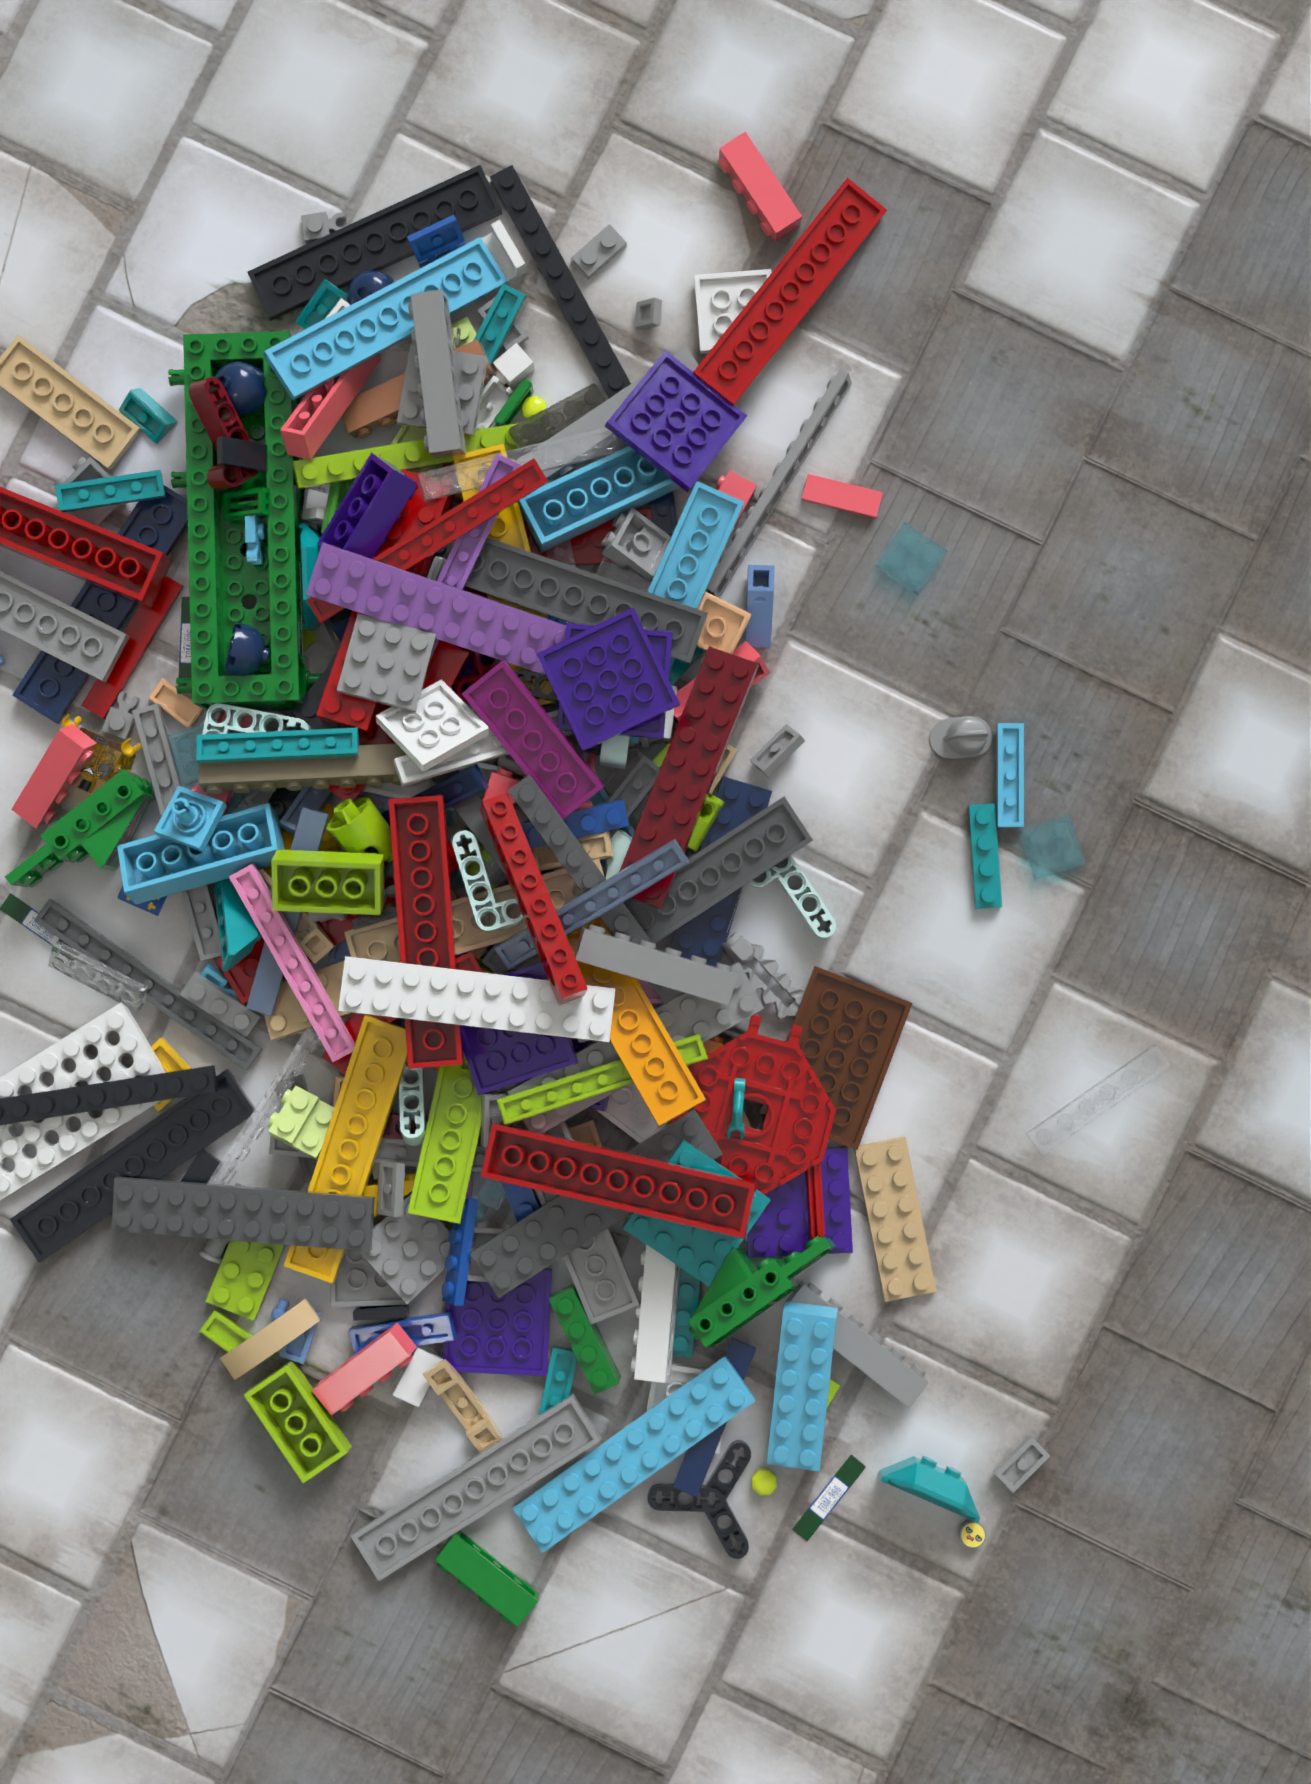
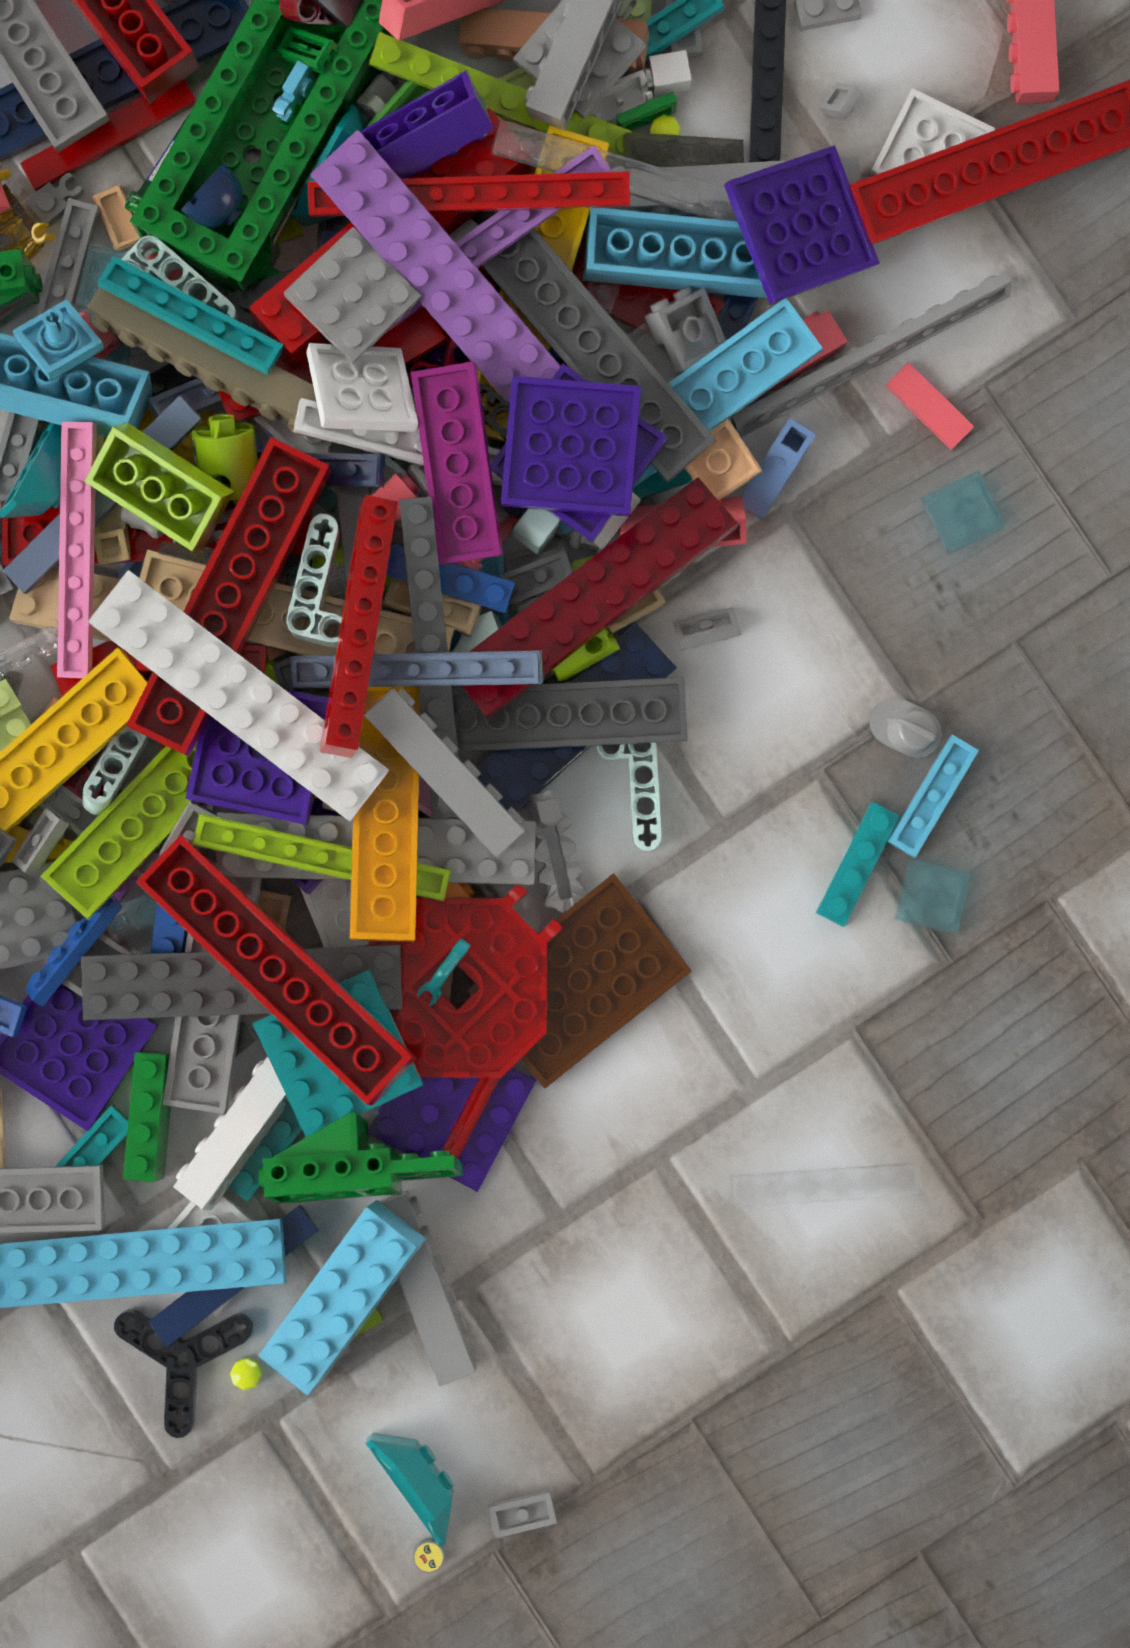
camera: 30 degrees right, 0 degrees up
sticker [792,1455,866,1541] -> none
tan plate [854,1136,937,1302] -> none

